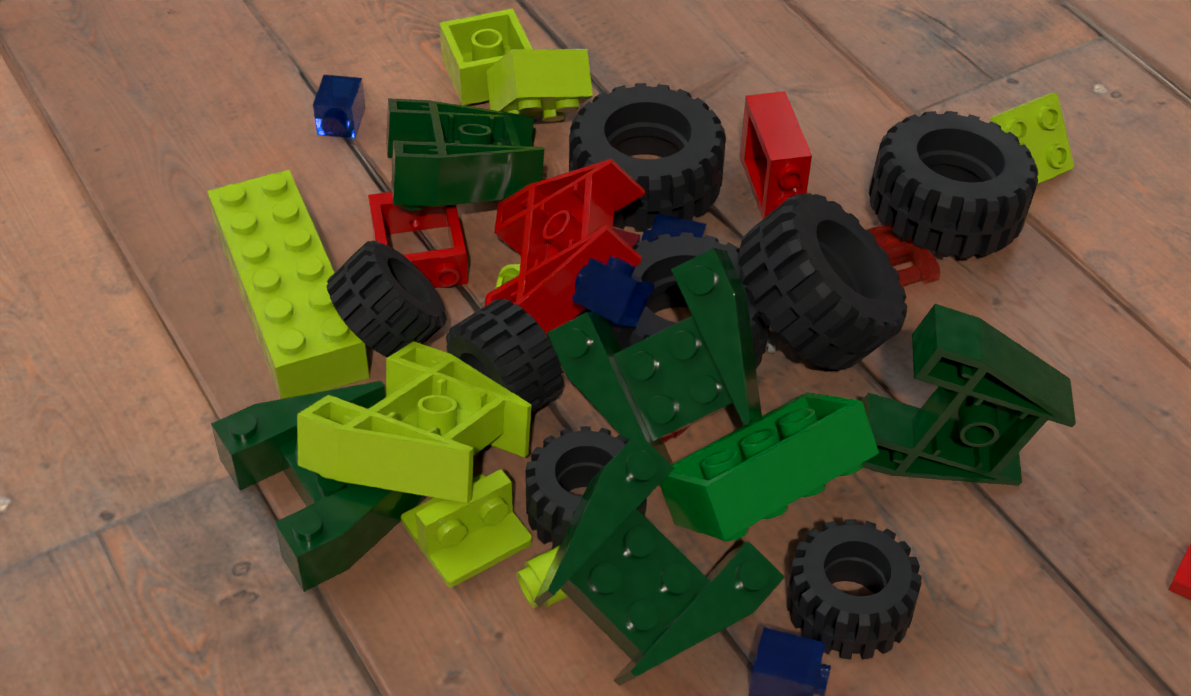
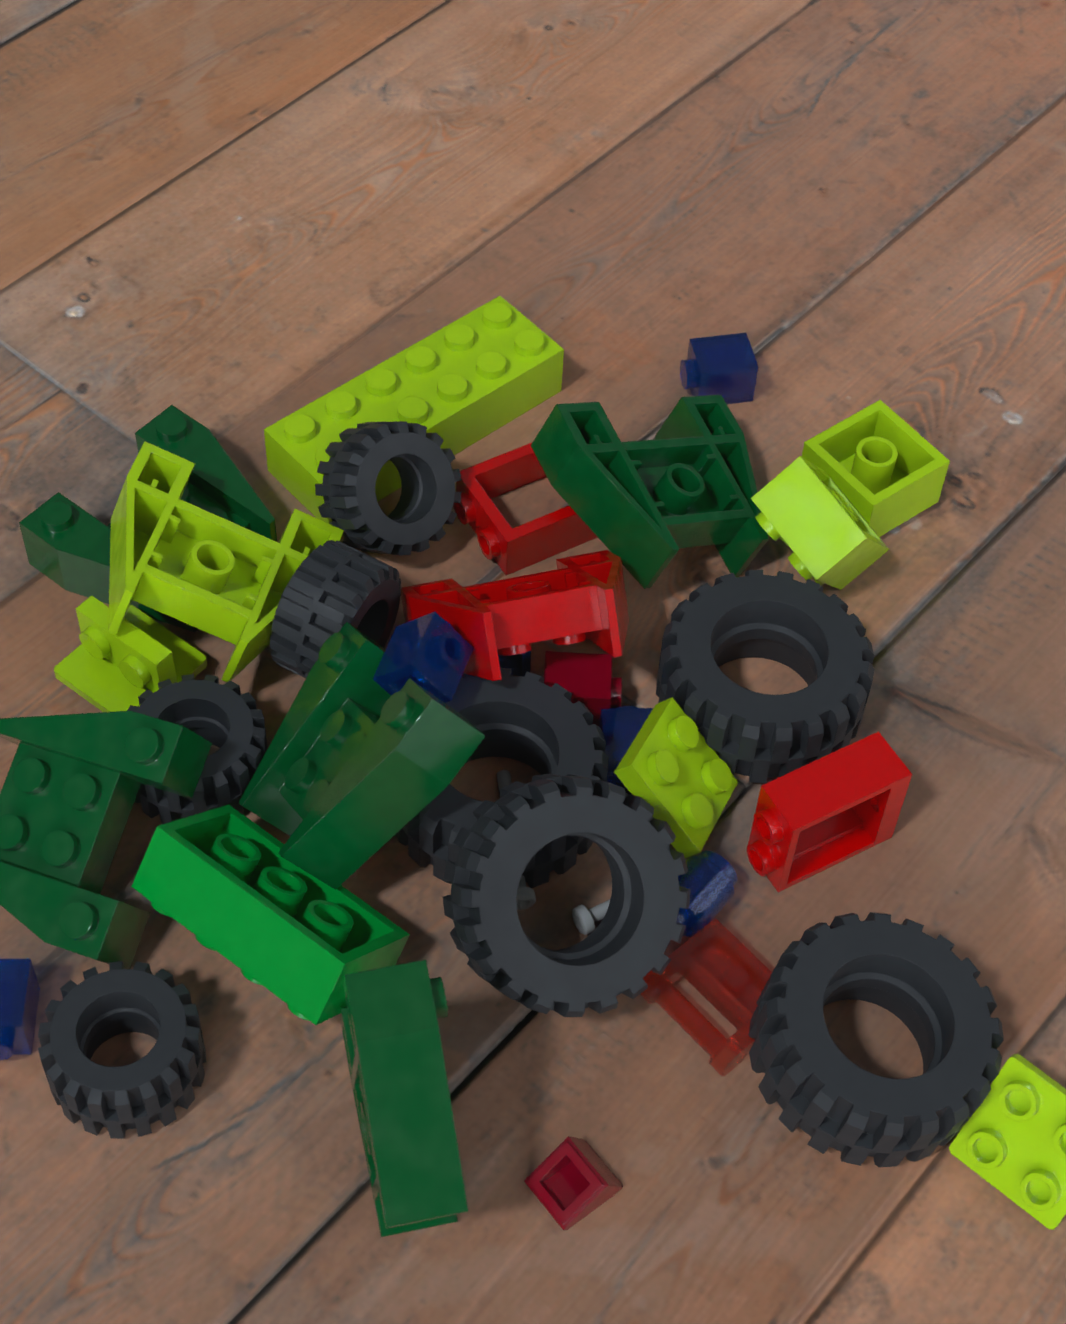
camera: 70 degrees right, 5 degrees up
none -> lime plate [614,697,738,858]

